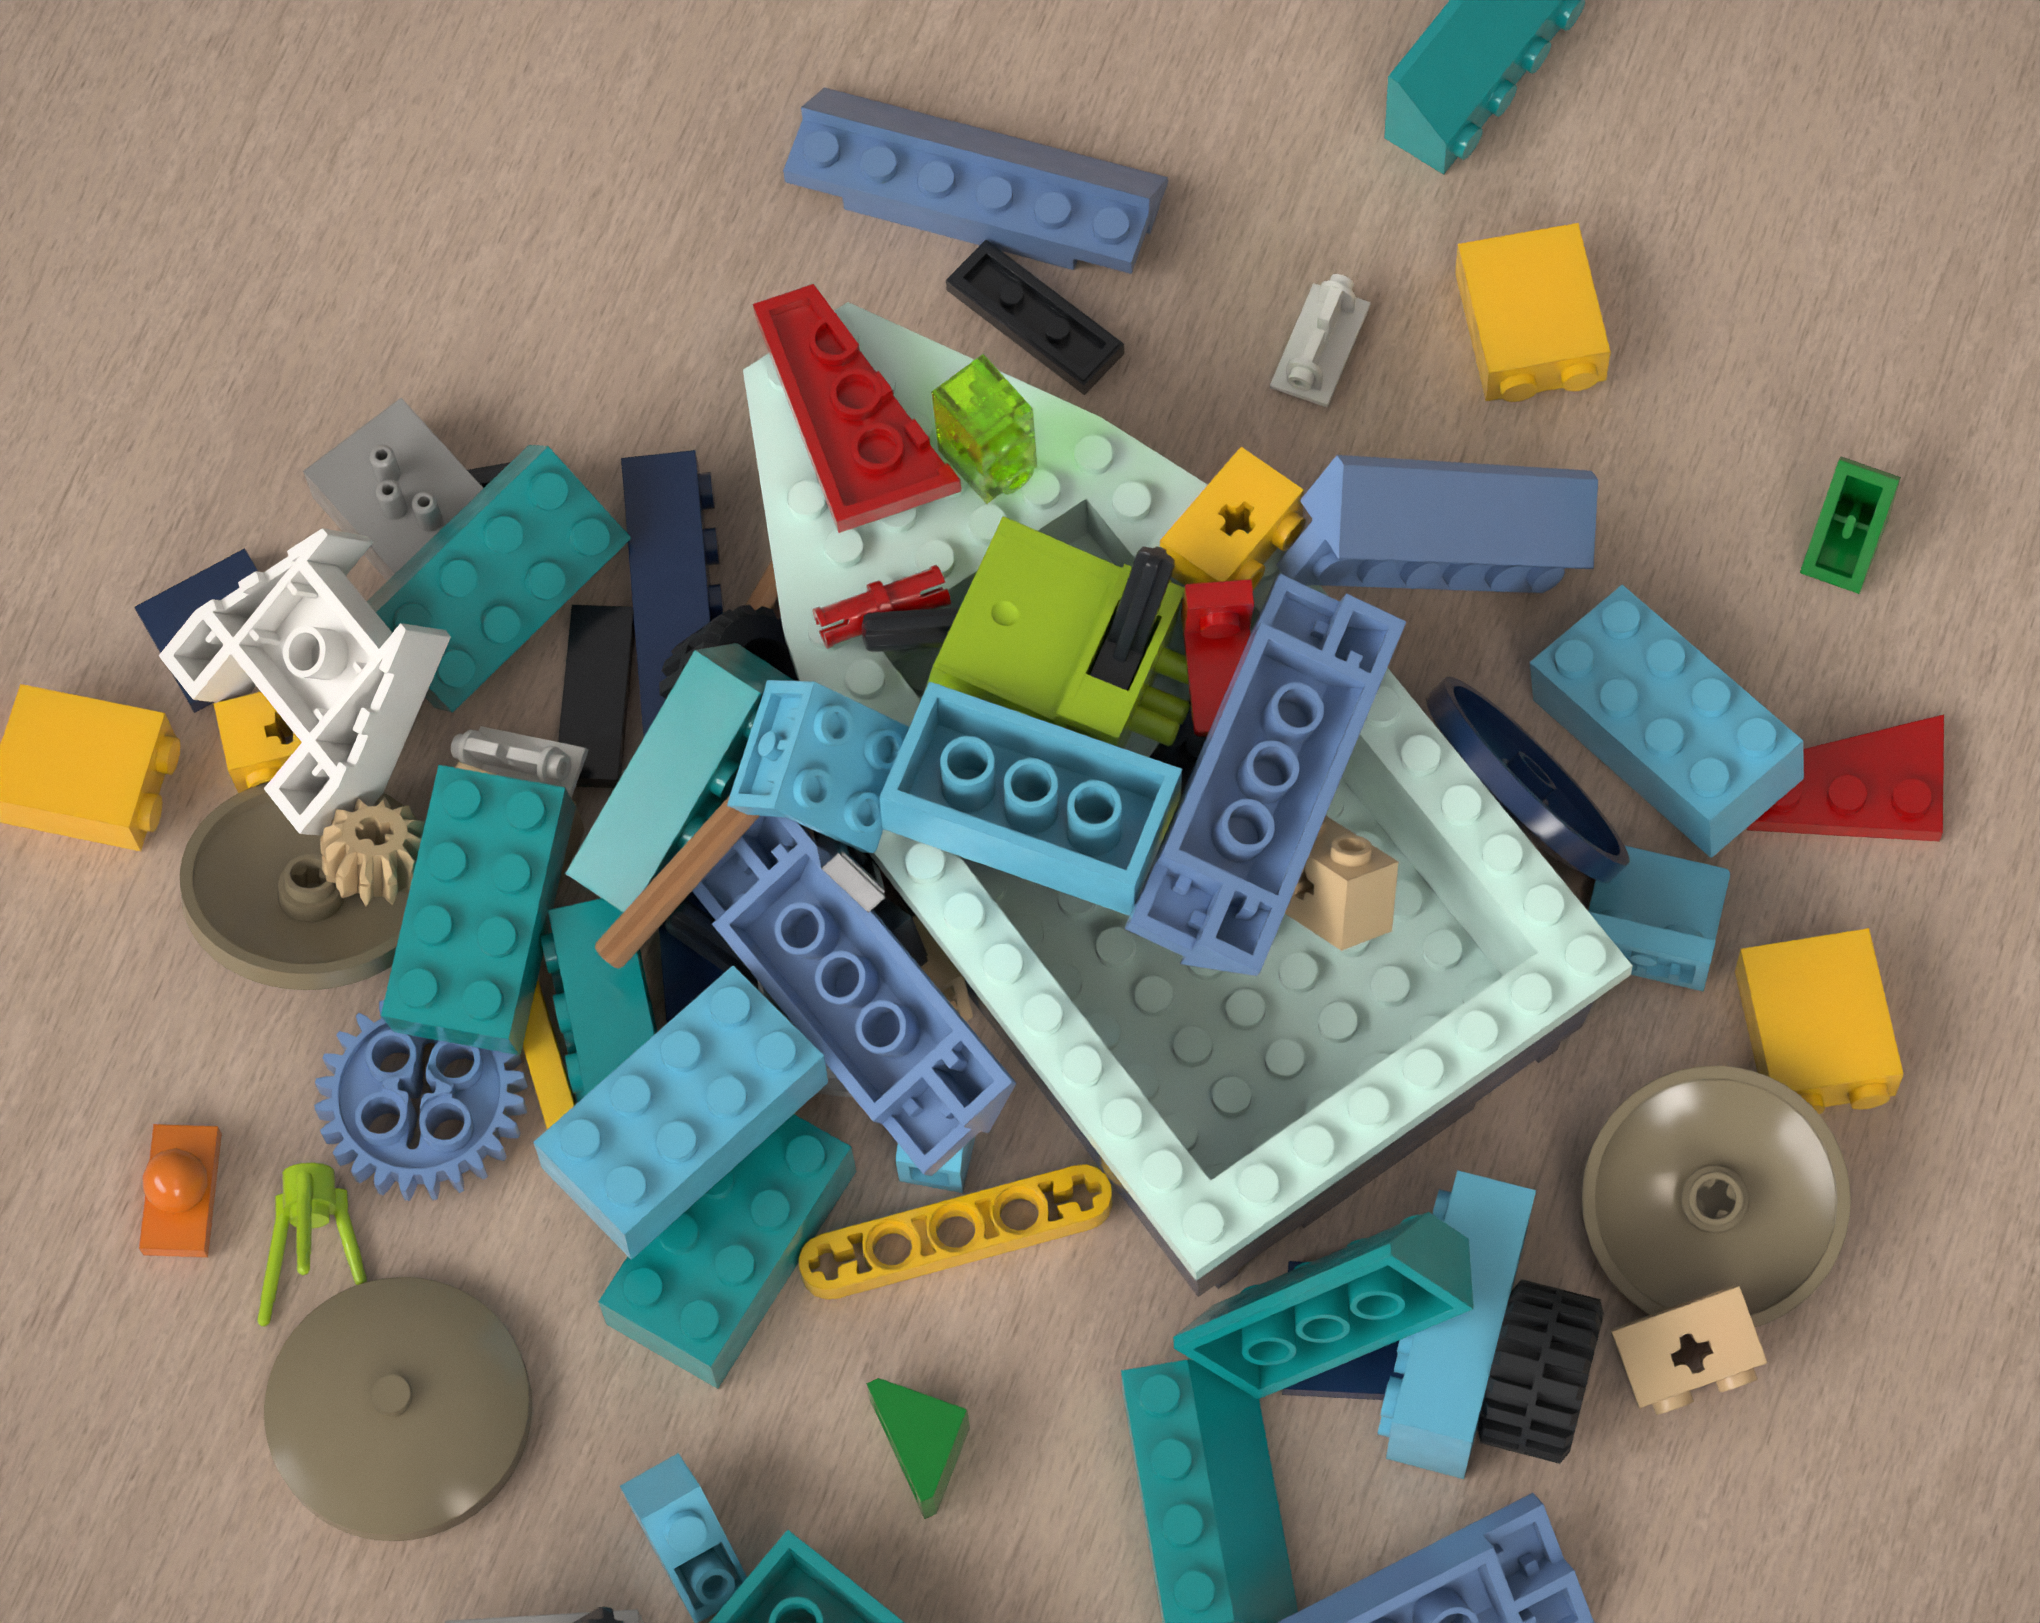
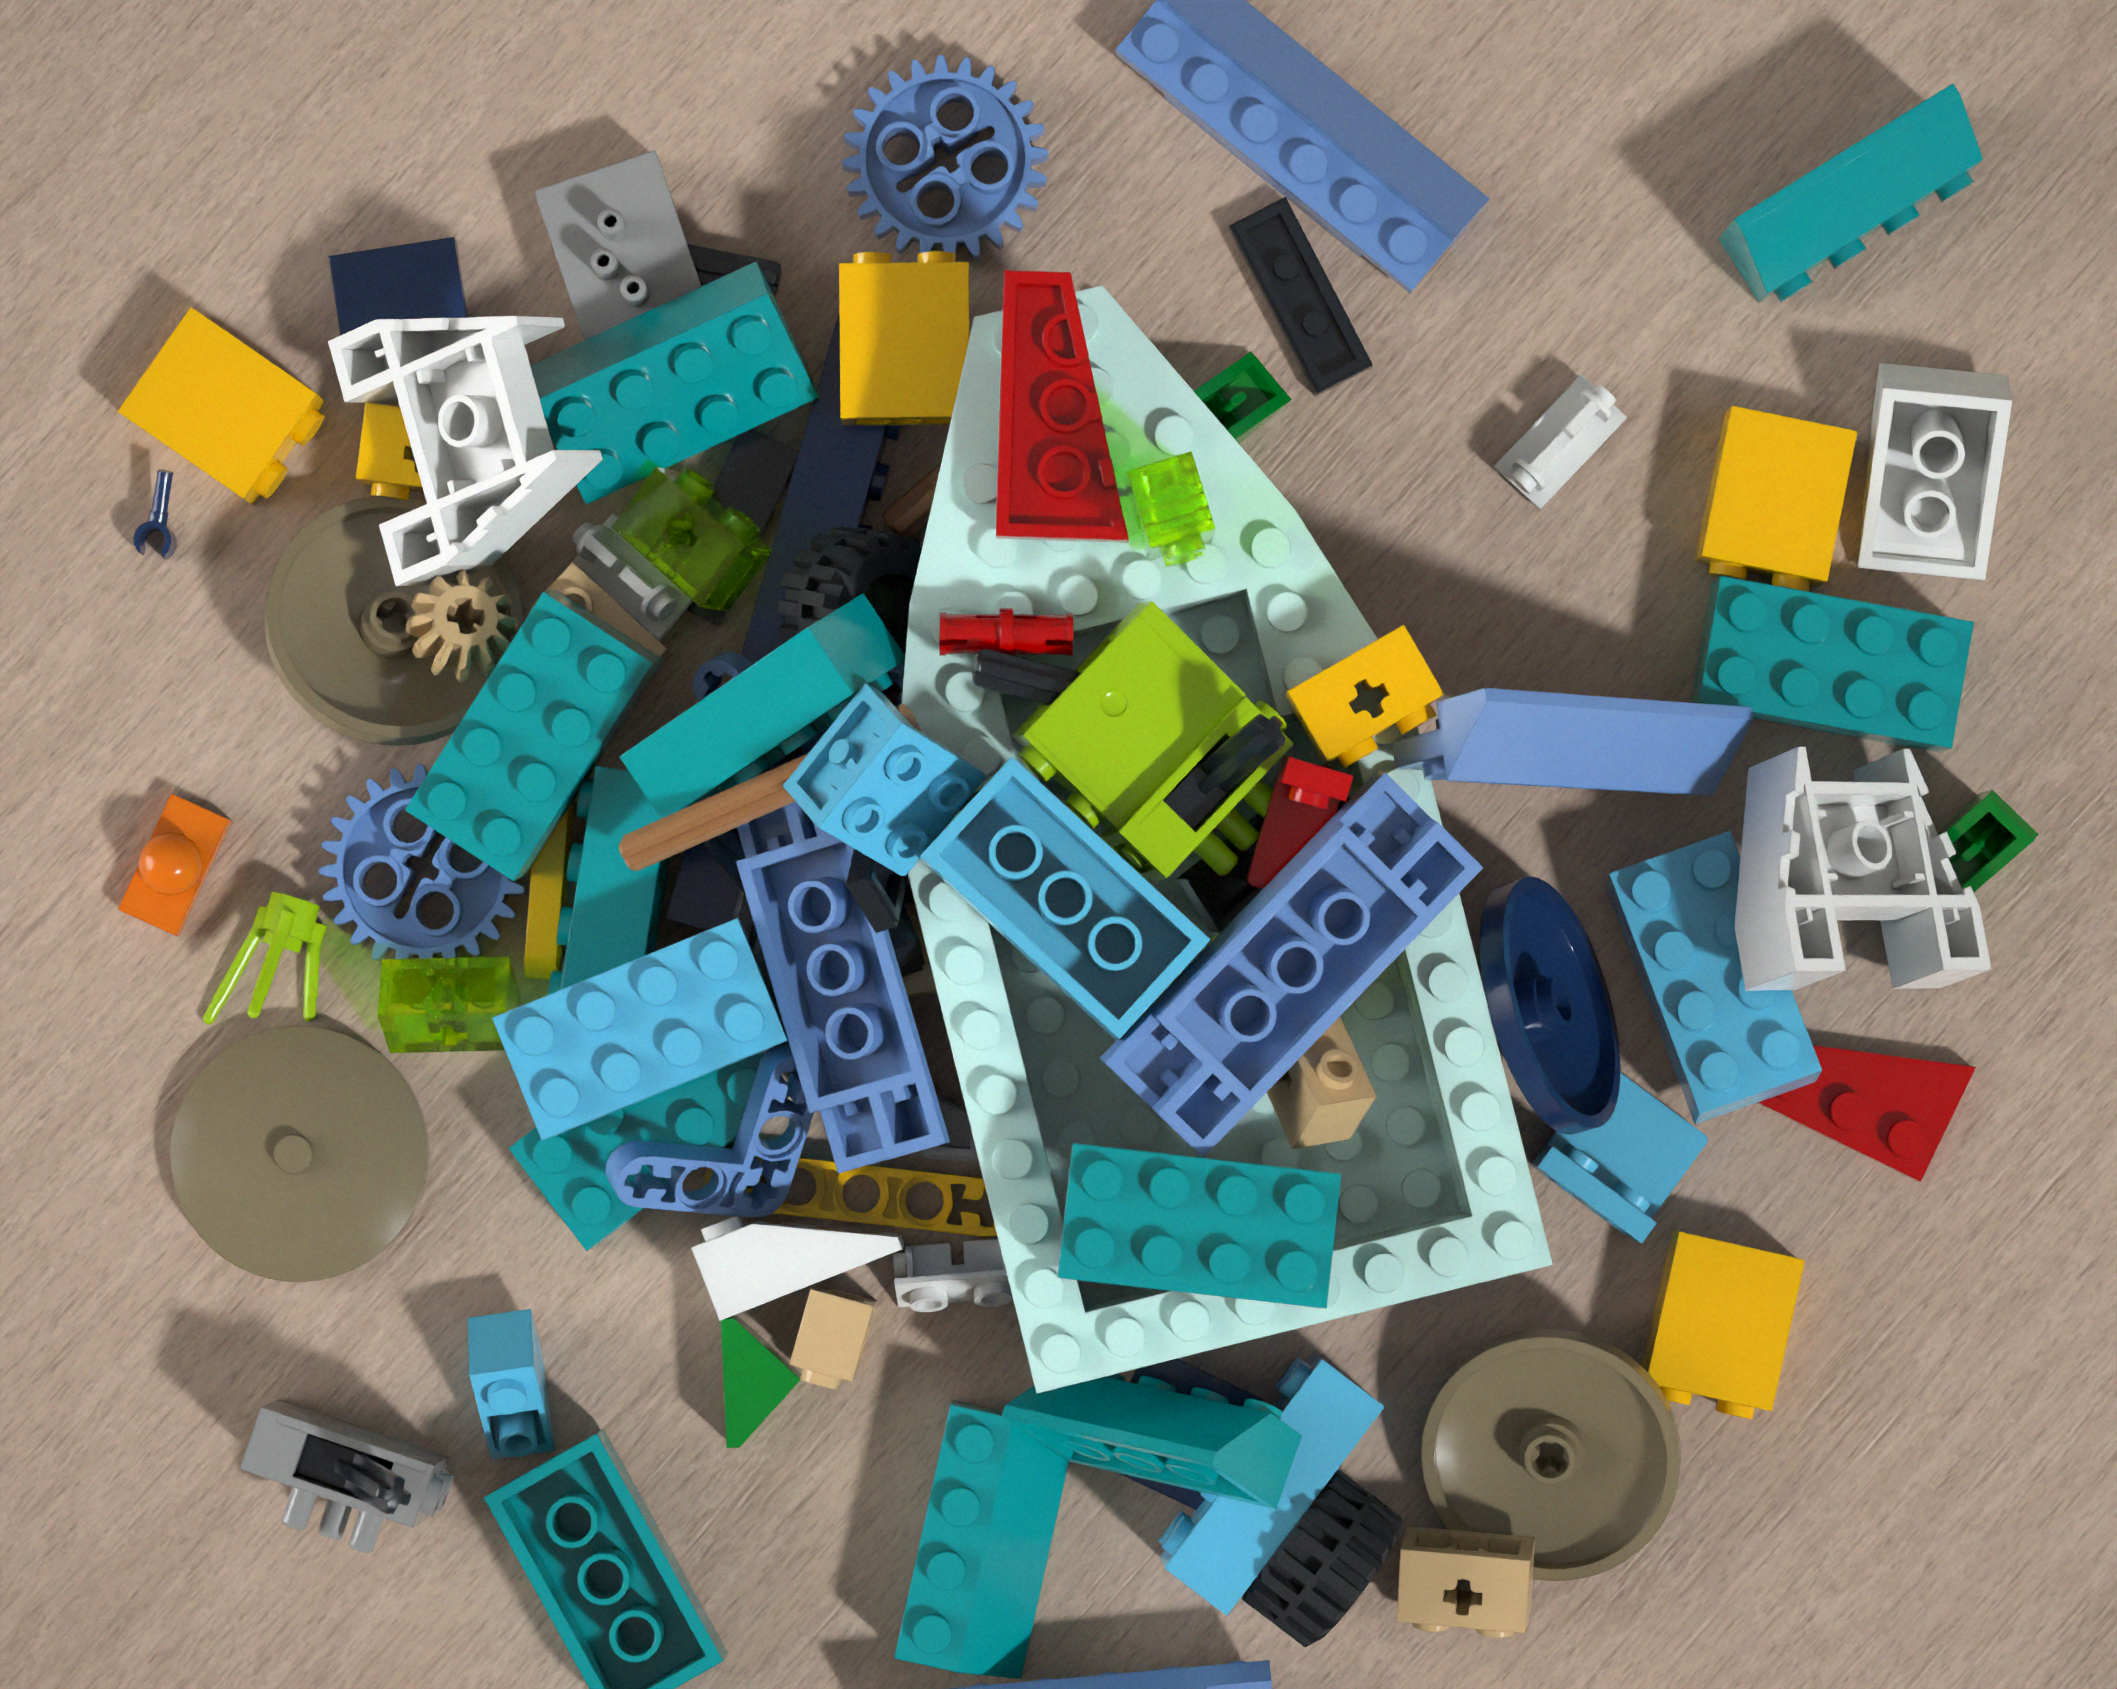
camera: 15 degrees right, 20 degrees up
none -> dark blue hand [133,469,177,560]
none -> clear neon green brick [377,956,521,1053]
none -> medium blue beam [605,1041,814,1218]
none -> clear neon green brick [611,467,772,611]
none -> white slope [691,1216,905,1321]
none -> tan brick [789,1284,877,1390]
none -> yellow brick [839,251,970,426]
none -> medium blue gear [842,55,1049,260]
none -> white hinge [893,1239,1013,1312]
none -> light grey tile [920,1096,979,1162]
none -> teal brick [1057,1143,1341,1309]
none -> teal brick [1690,576,1974,753]
none -> white wedge [1734,747,1991,991]
none -> white slope [1857,363,2012,580]

